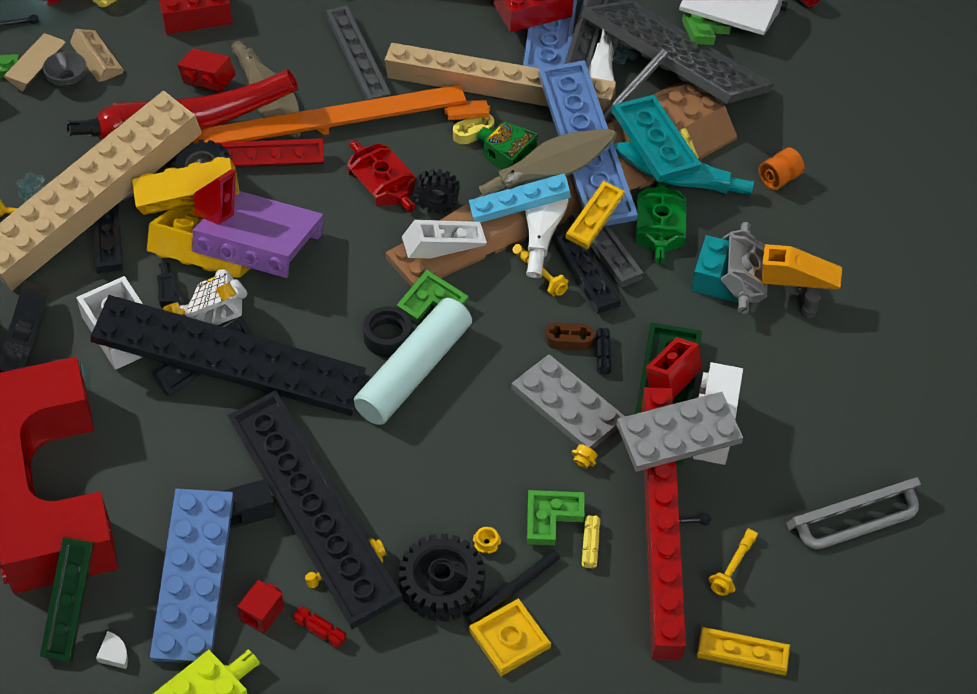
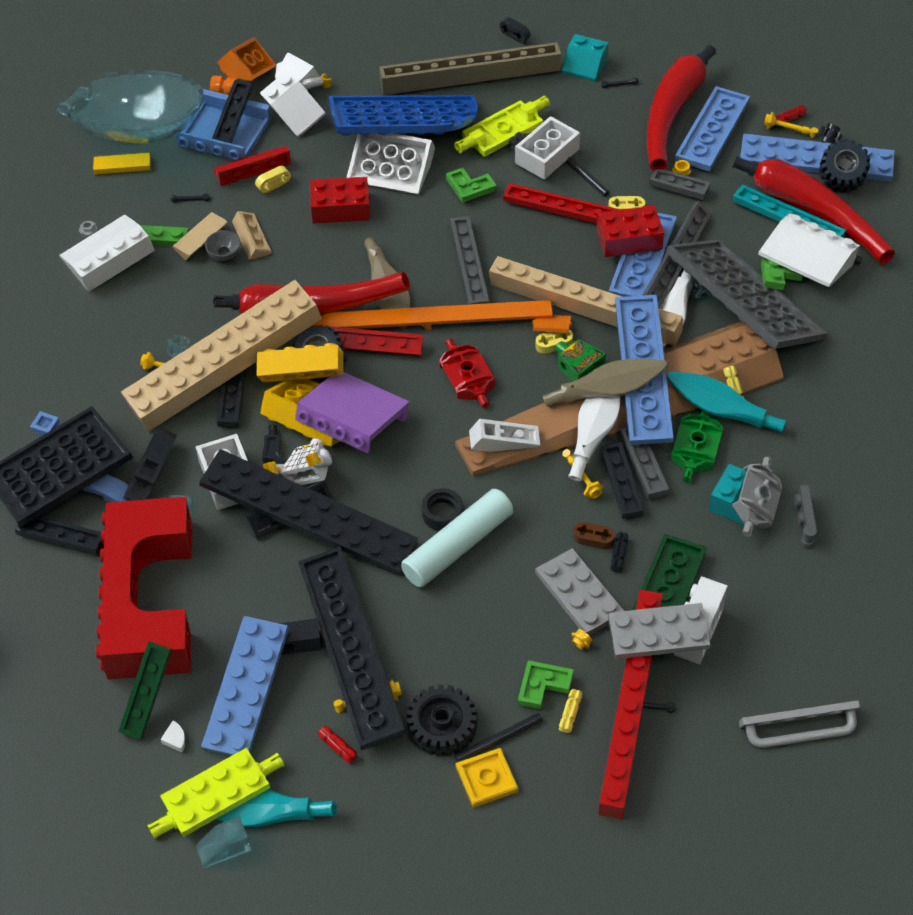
camera: 15 degrees right, 0 degrees up
red brick [177,48,236,92] -> none
red slope [193,169,236,225] -> none
red brick [237,580,285,634] -> none
bright green plate [396,270,468,323] -> none
black tyre [414,168,460,213] -> none
medium azure plate [469,173,571,223] -> none
yellow plate [473,527,501,554] -> none
yellow tile [566,181,625,250] -> none
flat silver bar [603,49,669,123] -> none
teal plate [611,95,702,182] -> none
red brick [646,337,702,399] -> none
yellow tile [697,627,790,676] -> none
yellow piece [709,528,759,596] -> none
orange wheel [758,147,805,190] -> none
light orange slope [762,244,842,290] -> none

